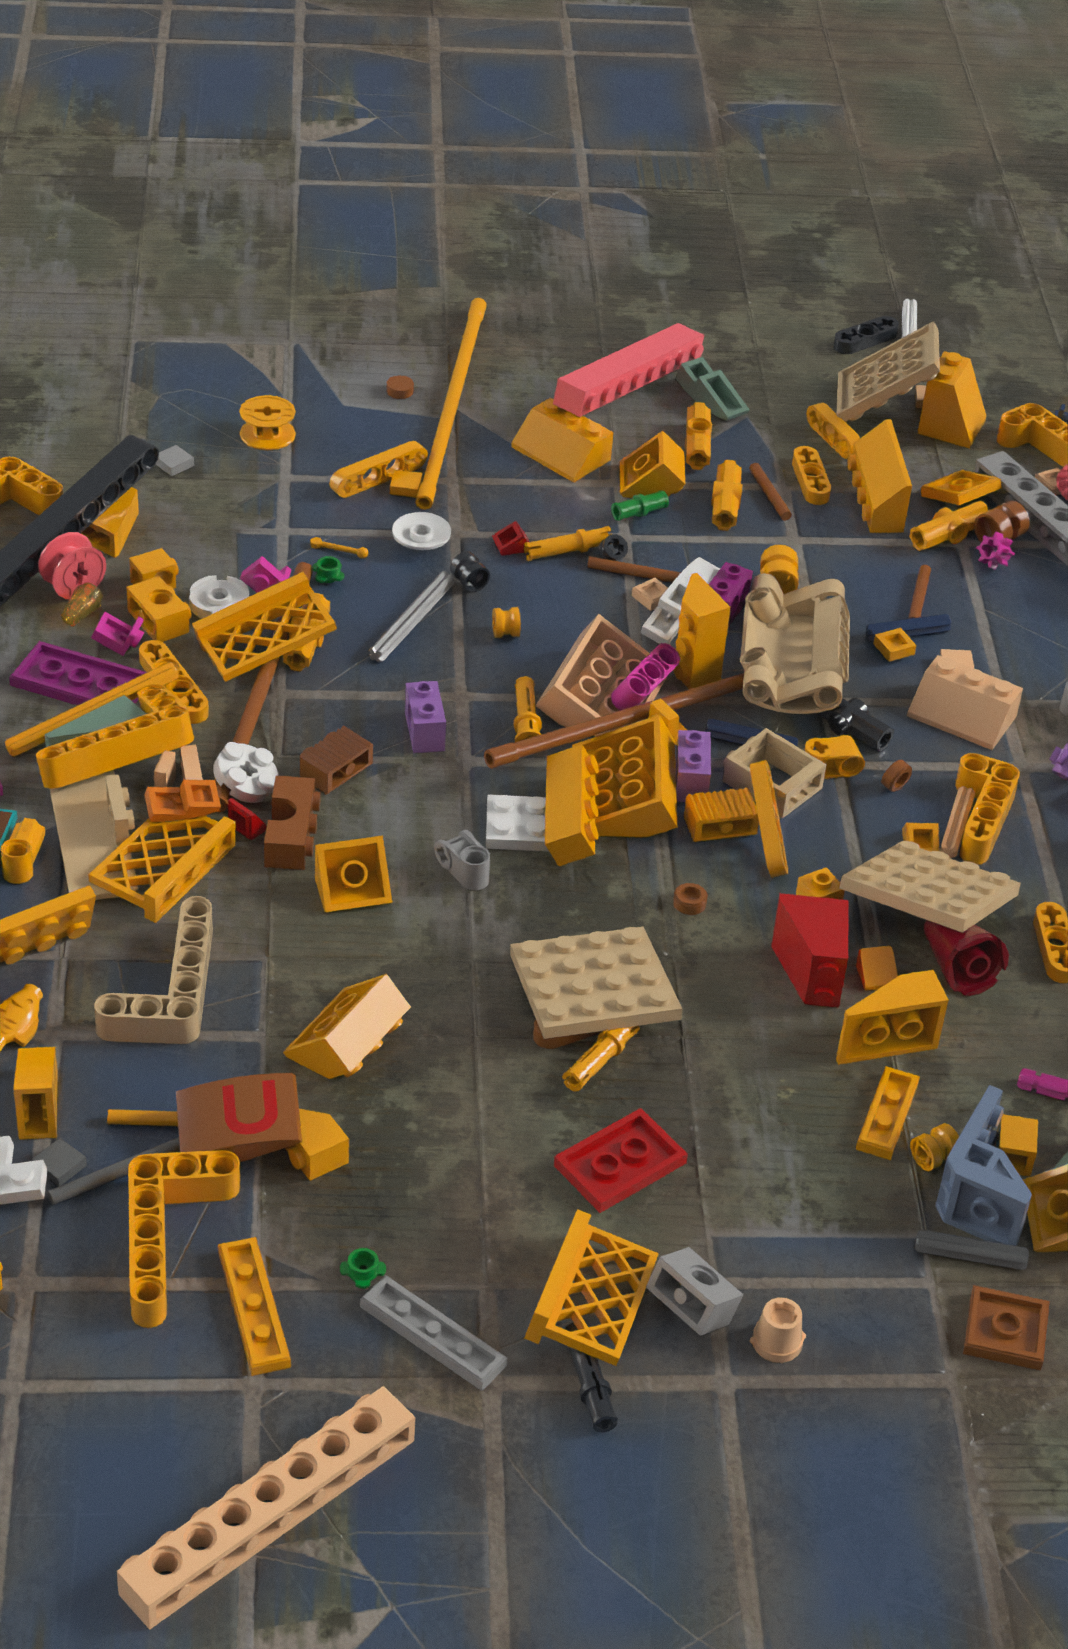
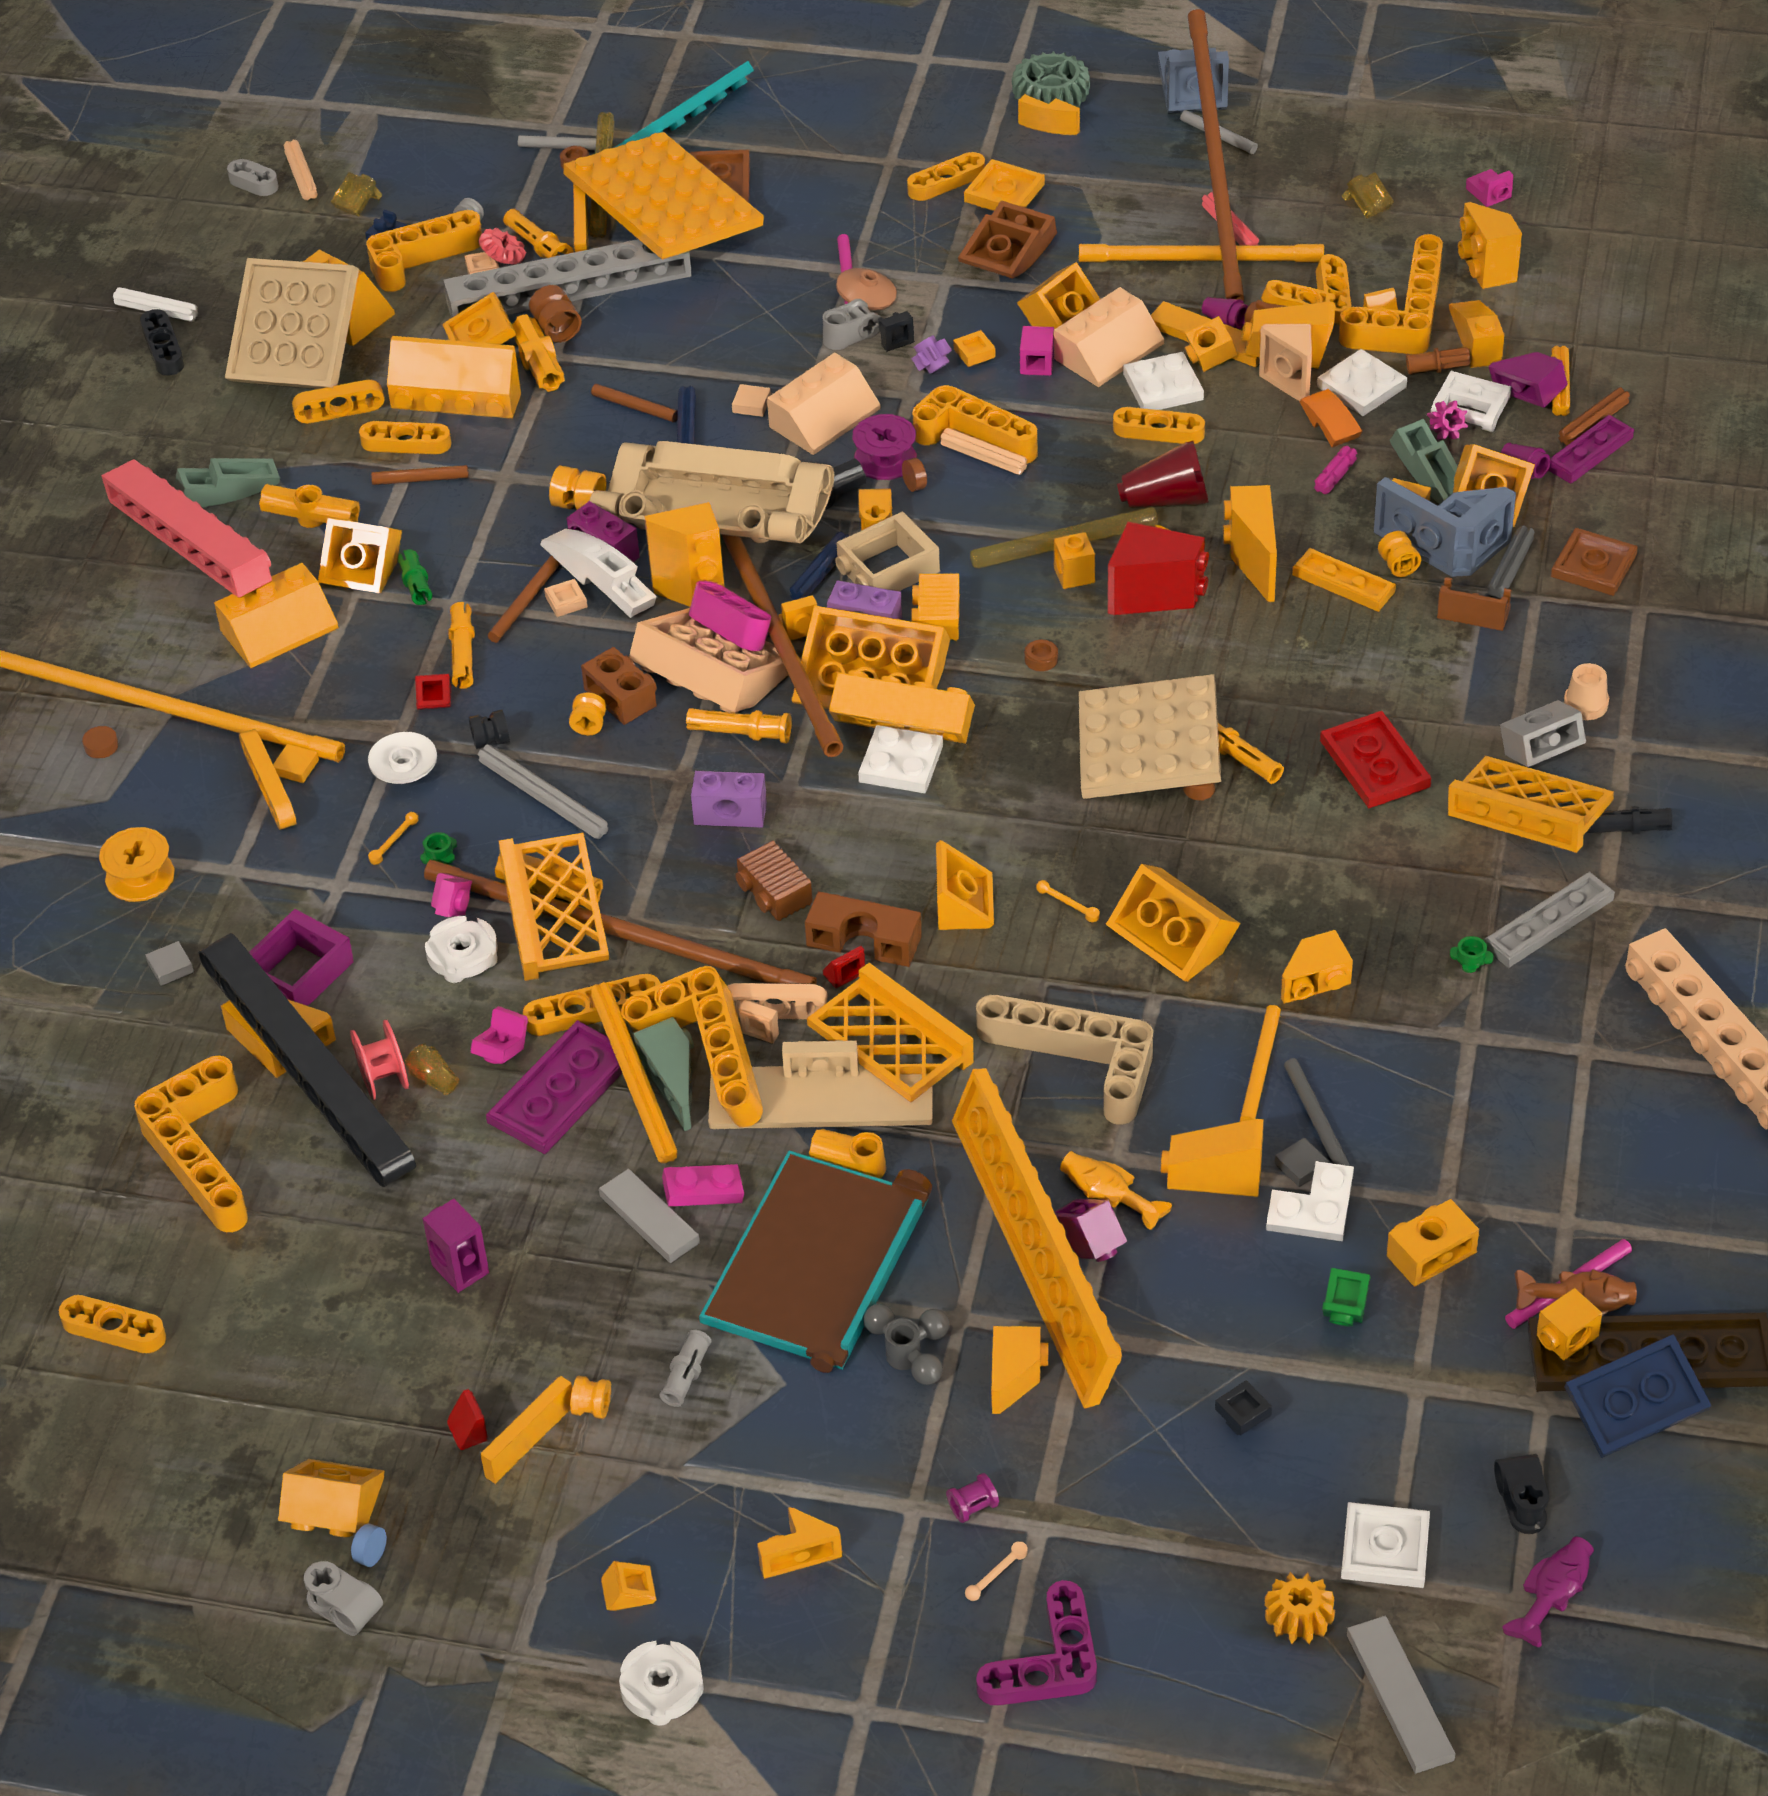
camera: 70 degrees left, 5 degrees up
light orange brick [126,576,191,642] -> none
light orange beam [128,1150,240,1328] -> none
light orange brick [129,548,179,589] -> none
orange slope [144,780,221,822] -> none
dark orange slope [176,1073,302,1162] -> none
white plate [213,742,279,803] -> none
light orange tile [218,1237,291,1376] -> none
light grey piece [434,830,490,890] -> none
black bush [598,534,628,561] -> none
light orange piece [711,460,743,531] -> none
light orange beam [750,760,788,878] -> none
tan plate [839,841,1021,932] -> none
light orange plate [873,628,916,662] -> none
light orange slope [902,823,940,852] -> none
dark pink gear [976,532,1015,570] -> none
none -> magenta window [249,909,354,1006]
none -> dark orange brick [581,647,657,725]
none -> magenta piece [852,414,917,480]
none -> clear yellow axle [970,507,1158,569]
none -> light orange hinge [1036,880,1100,922]
none -> dark orange hinge [1437,577,1512,631]

